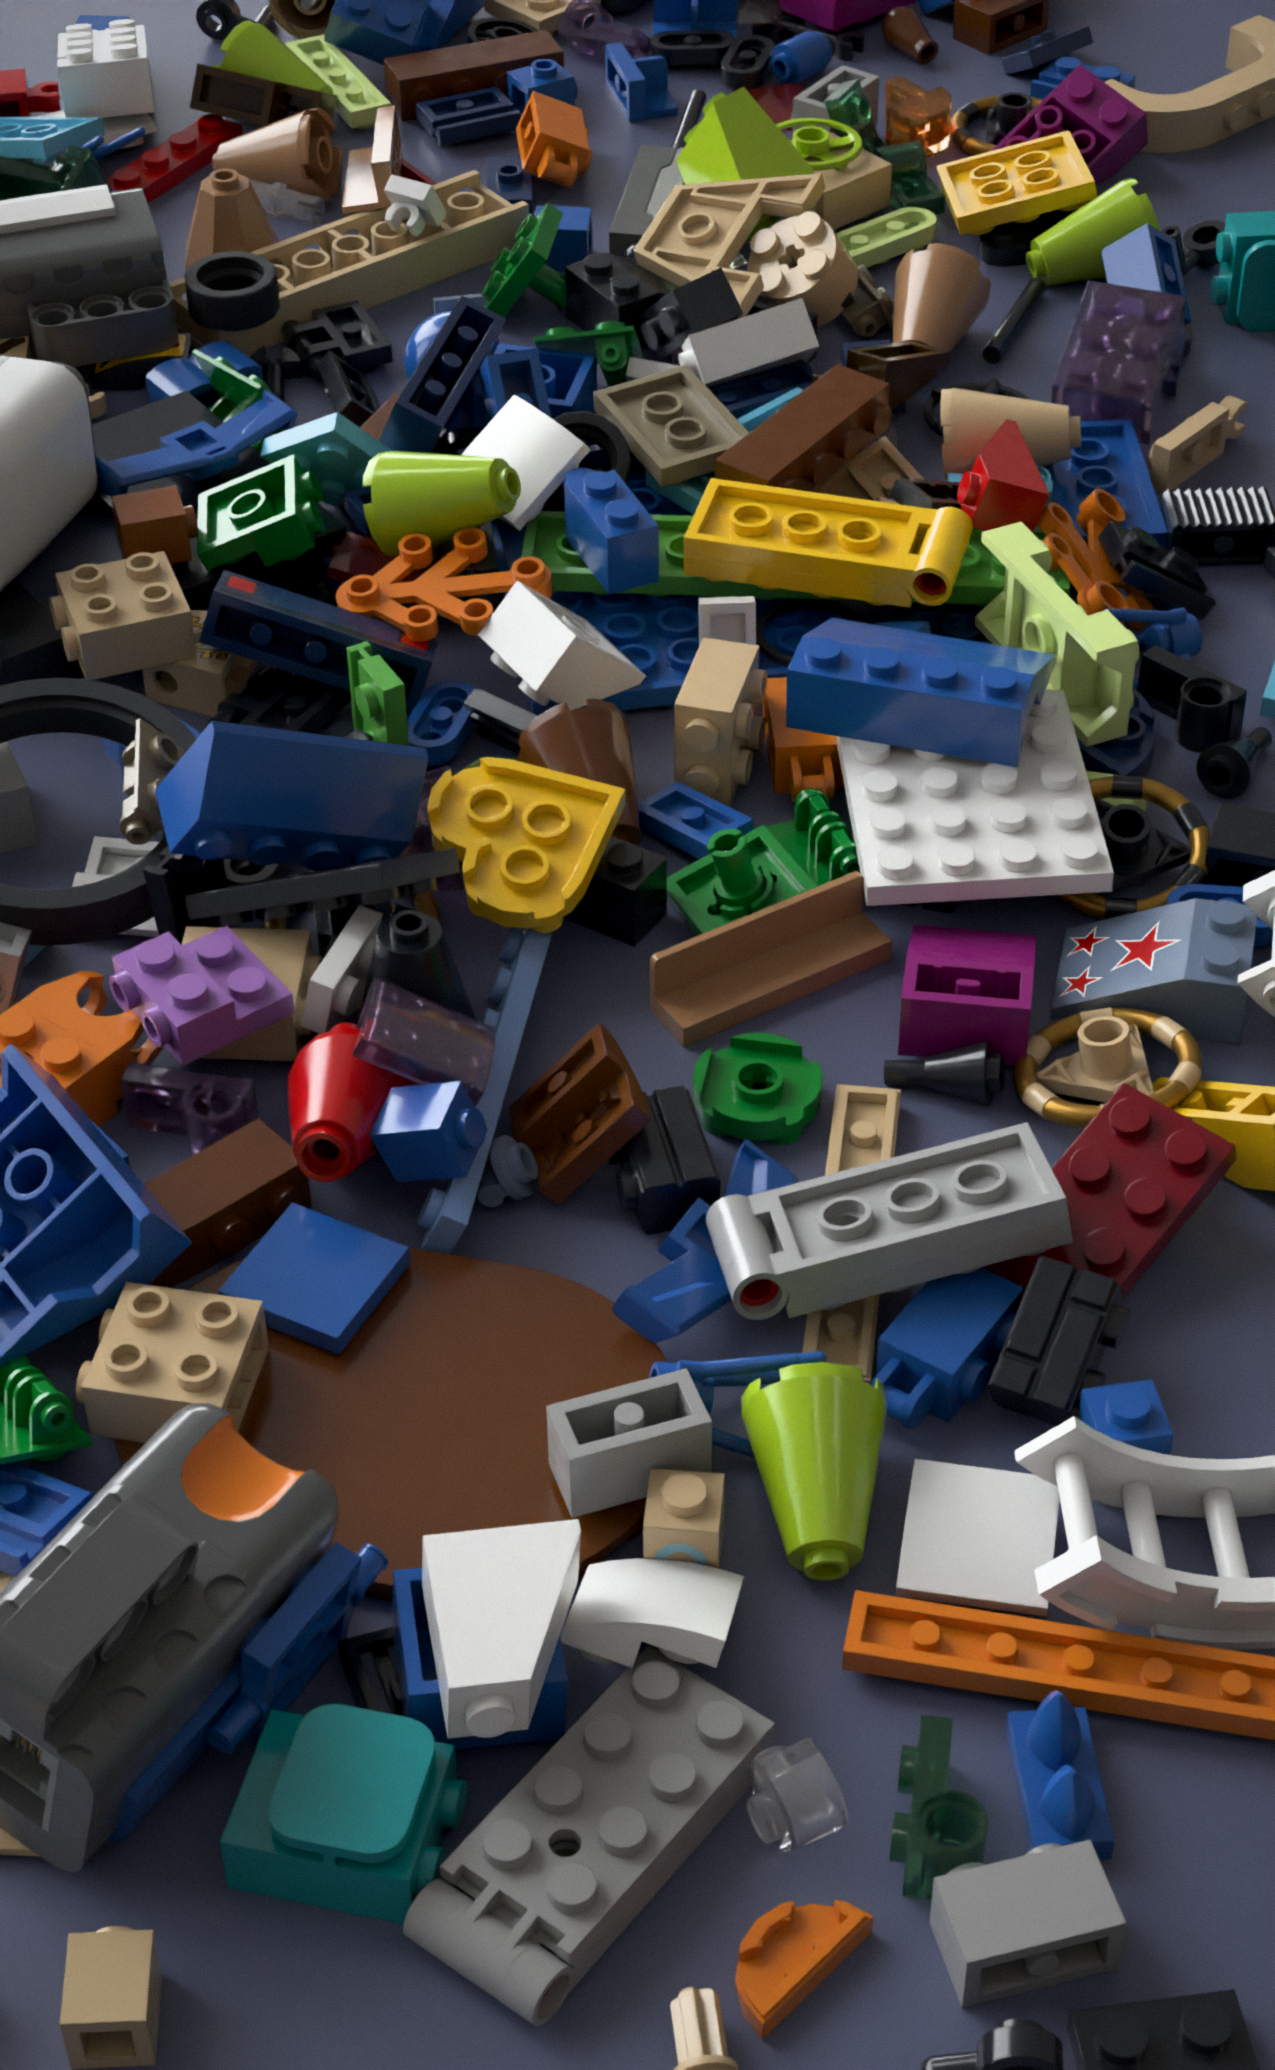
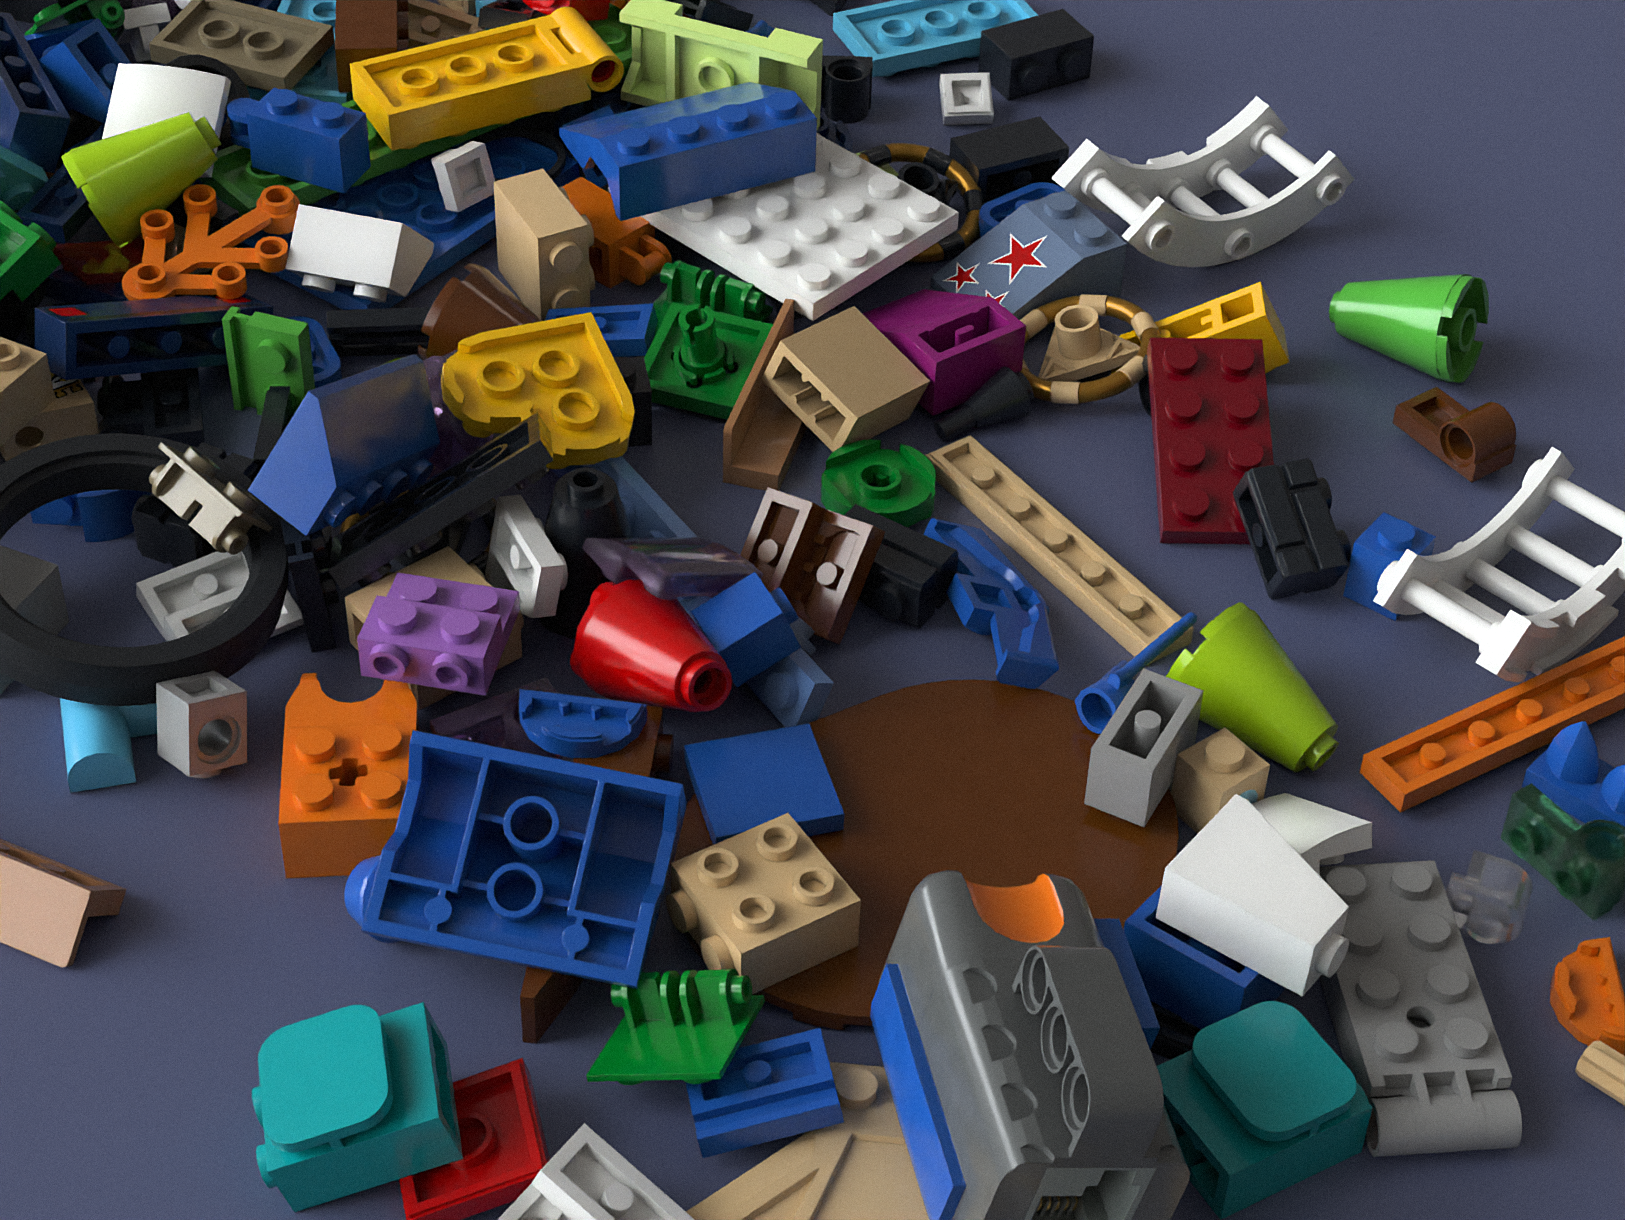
camera: 45 degrees left, 0 degrees up
light grey hinge [706,1122,1073,1320] -> none
blue brick [871,1267,1024,1429] -> none
white slope [896,1459,1060,1617] -> none
black cone [1196,727,1272,799] -> none
none -> blue tile [519,689,647,758]
none -> tan brick [761,306,930,452]

